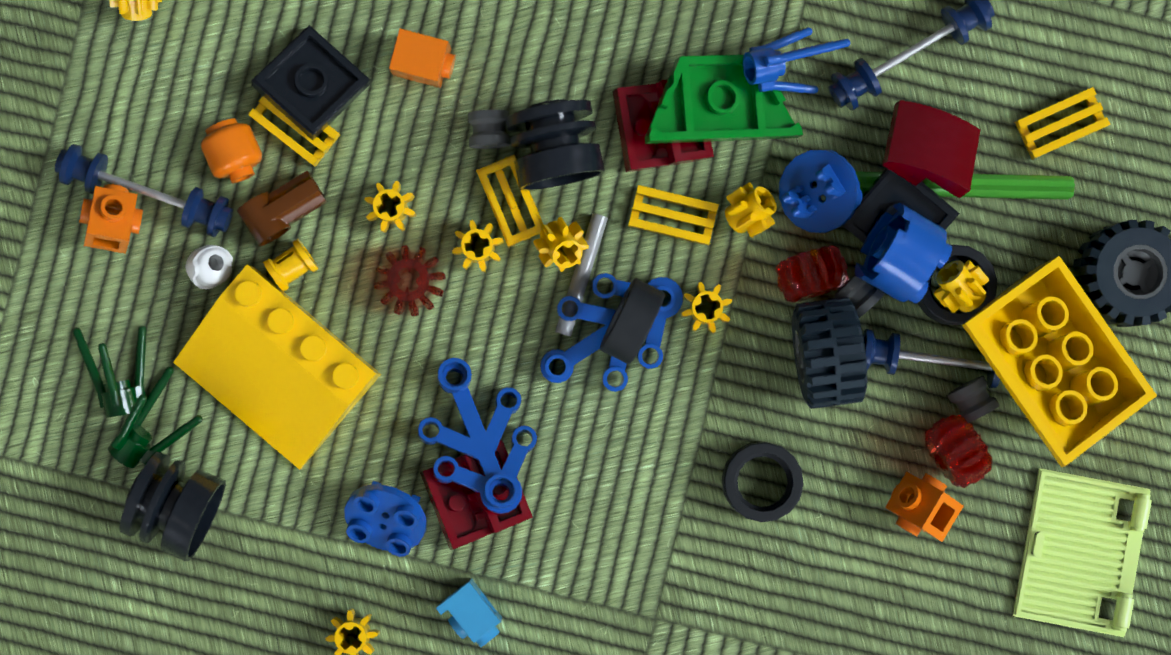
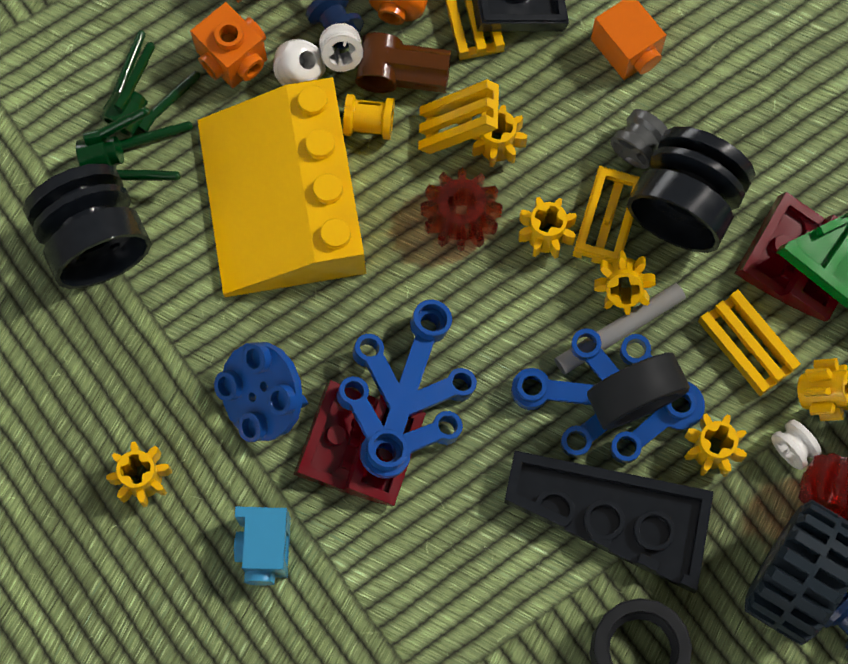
camera: 40 degrees right, 15 degrees down
none -> orange brick [190,2,267,89]
none -> white bush [319,23,363,72]
none -> yellow tile [418,79,499,154]
none -> black wing [504,451,714,594]
none -> white bush [771,420,822,470]

